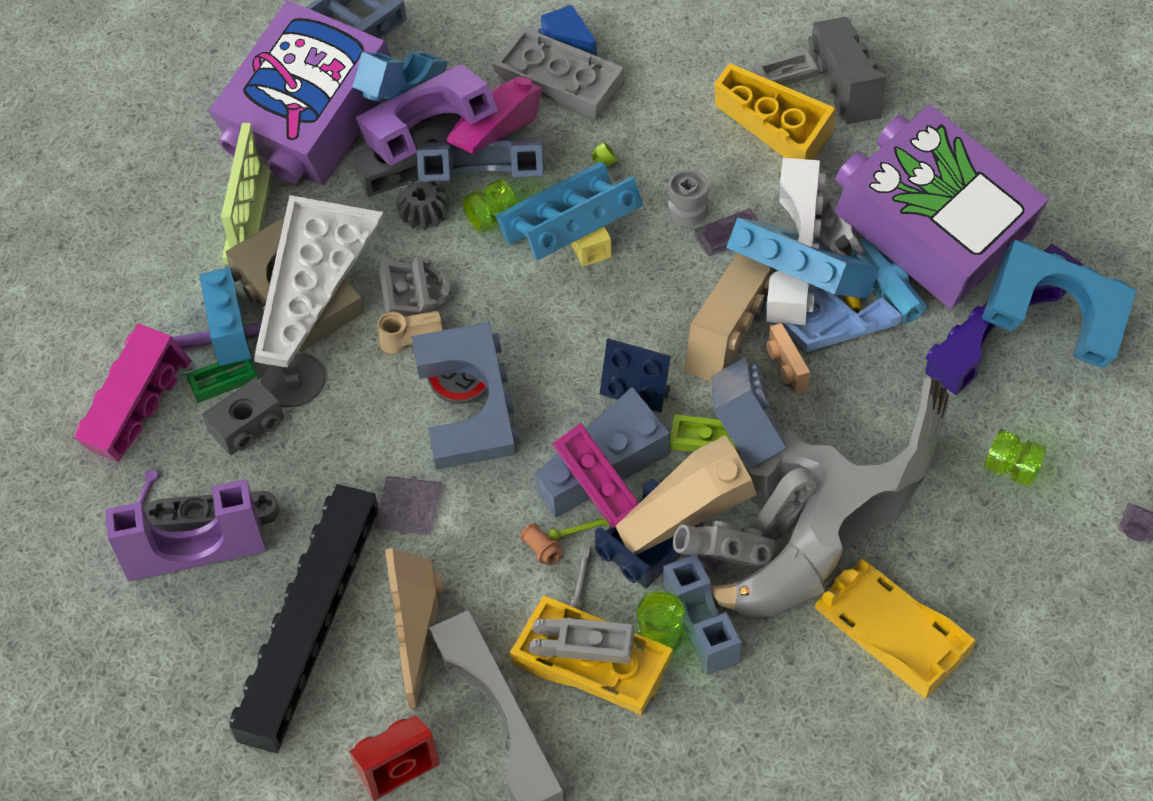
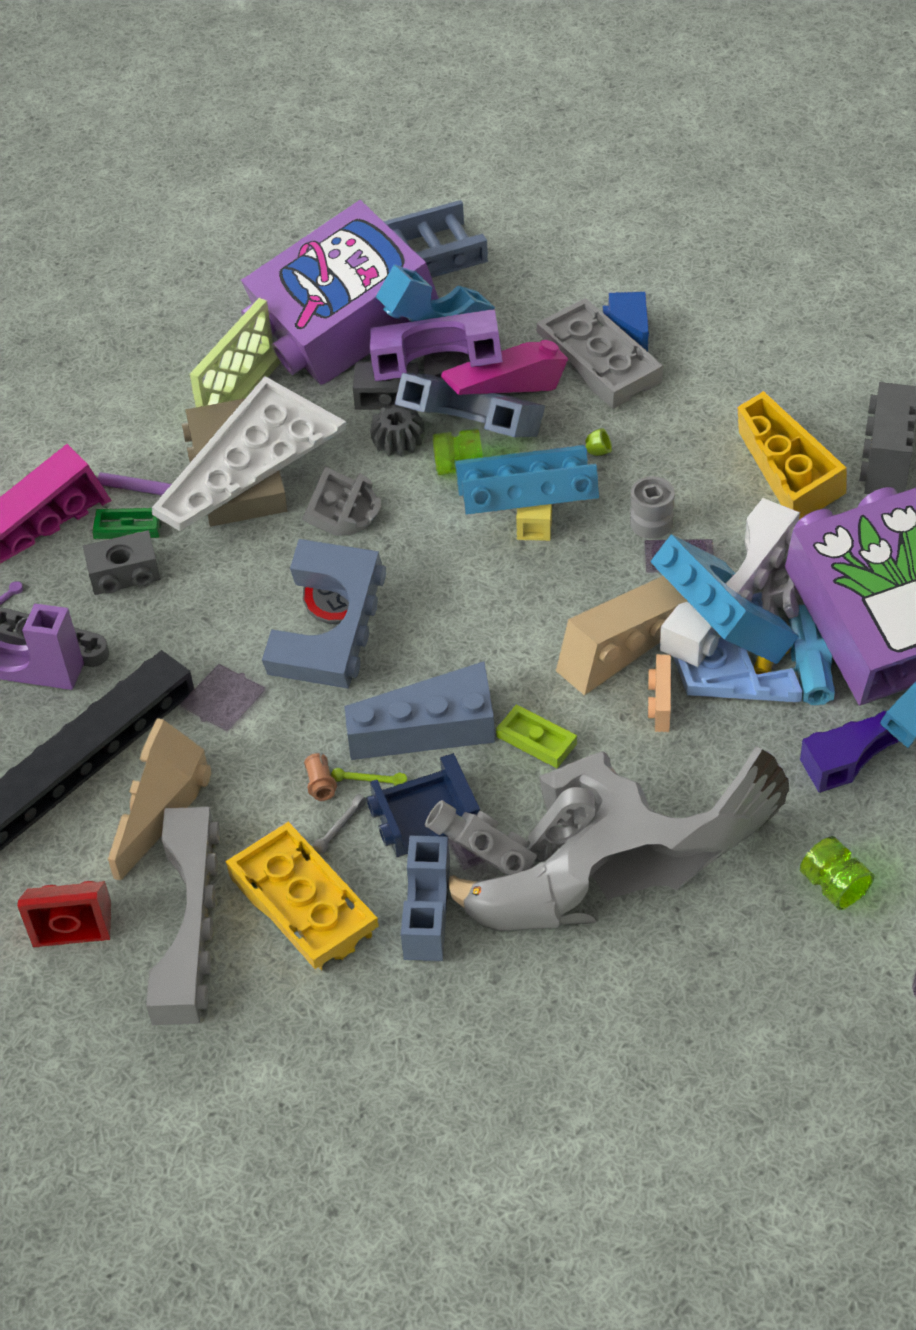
camera: 25 degrees right, 5 degrees down
dark azure arch [199,267,251,366] -> none
dark grey piece [261,353,325,407] -> none
tan piece [378,311,443,354] -> none
light grey hinge [529,618,635,664] -> none
dark pink tile [552,423,639,528] -> none
dark blue hinge [599,338,671,412] -> none
tan wedge [616,435,757,555] -> none
clear neon green wheel [636,591,684,651] -> none
sand blue wedge [711,356,786,469] -> none
light grey tile [754,50,820,86] -> none
yellow piece [815,558,976,699] -> none

